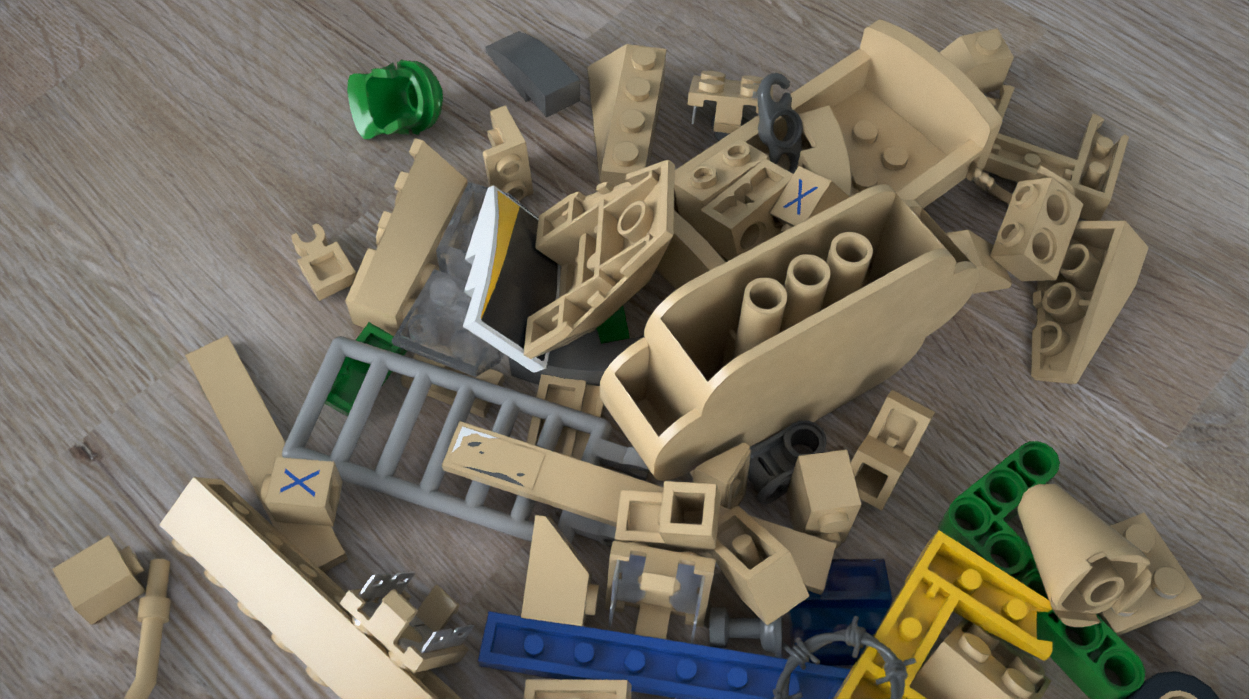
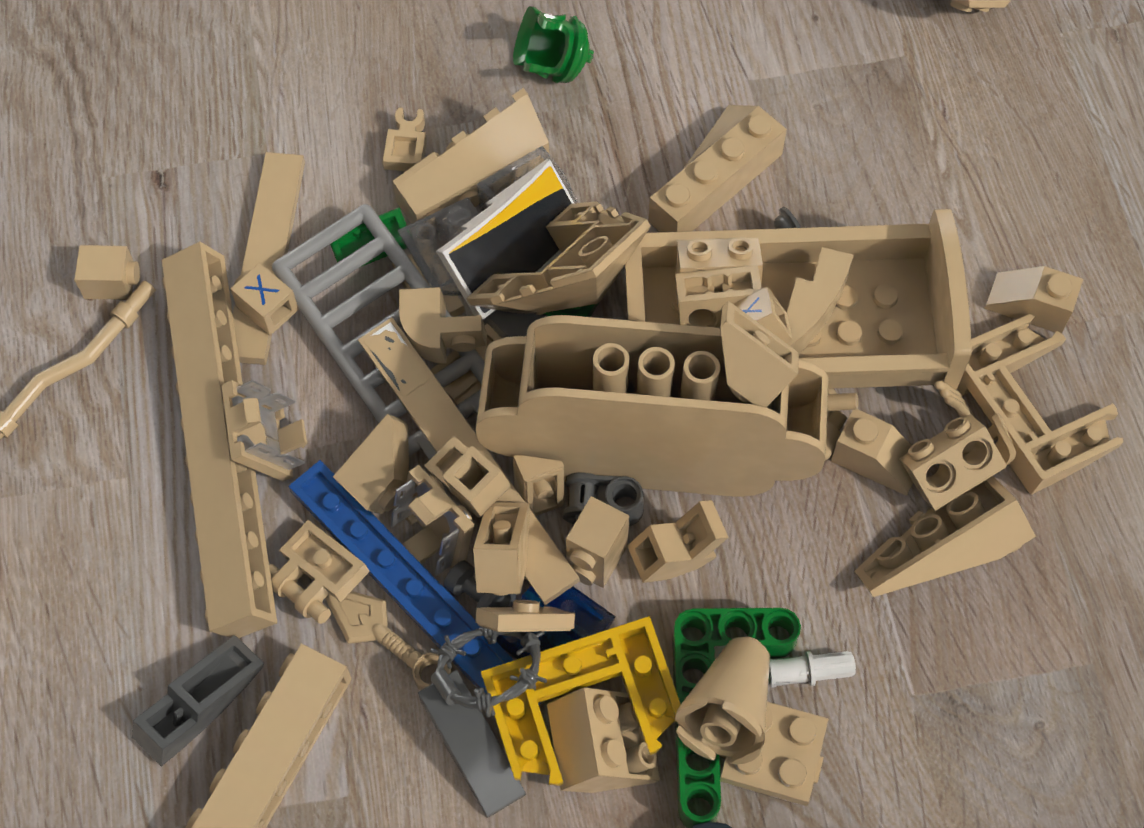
camera: 40 degrees right, 5 degrees up
tan bracket [483,105,534,202] -> none
dark grey slope [485,31,580,118] -> none
tan piece [687,71,773,133] -> none
dark grey piece [756,73,803,174] -> none
none -> tan brick [399,287,486,363]
none -> tan plate [476,600,575,632]
none -> tan slope [720,301,799,408]
none -> white axle [769,651,856,688]

